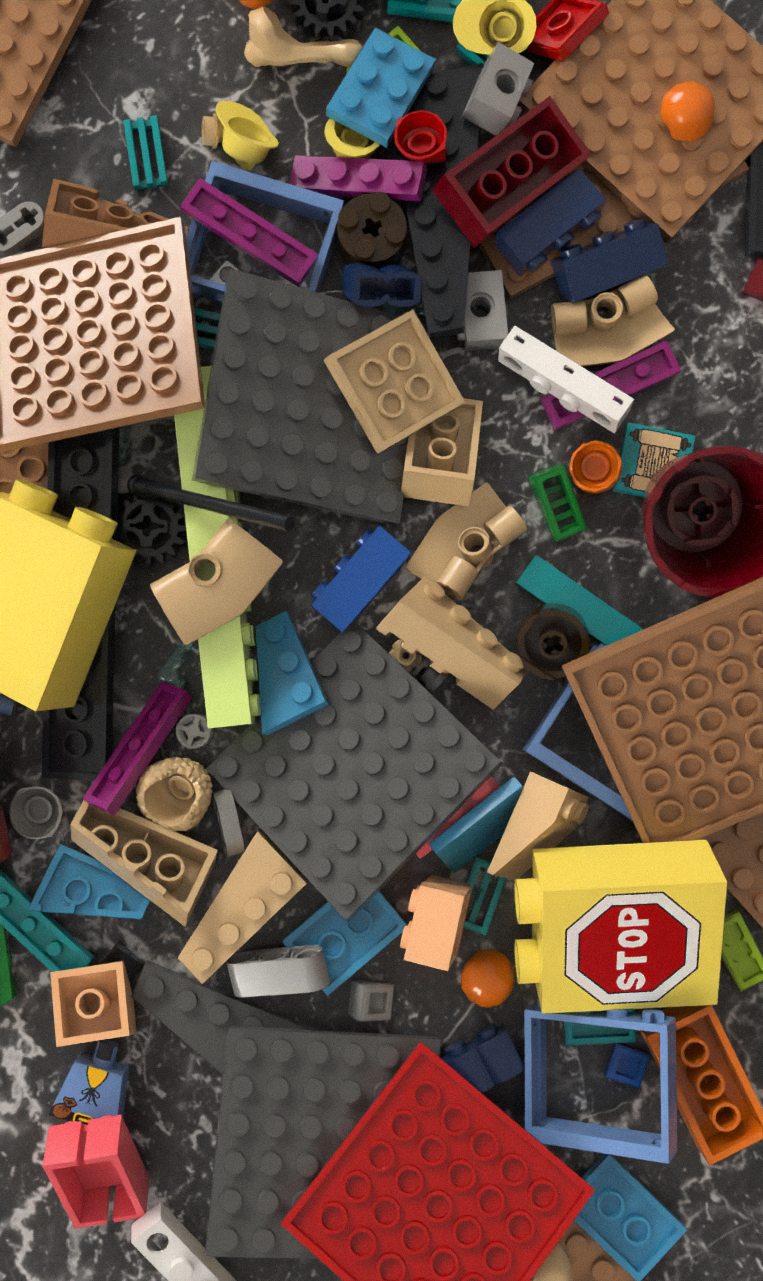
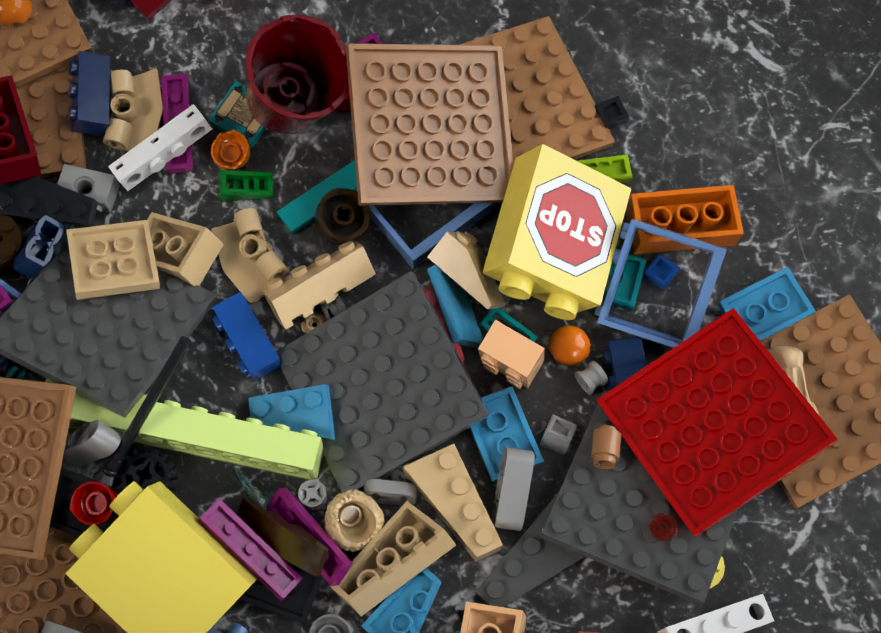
camera: 70 degrees left, 15 degrees down
tan panel [150,518,283,645] -> none
dark blue brick [494,168,606,276] -> none
none -> light grey beam [63,419,122,468]
none -> red hat [69,482,119,525]
none -> magenta plate [197,498,303,601]
none -> dark brown slope [237,498,329,576]
none -> light grey wheel [575,360,609,395]
none -> medium nougat brick [591,425,621,469]
none -> clear red plate [649,513,678,541]

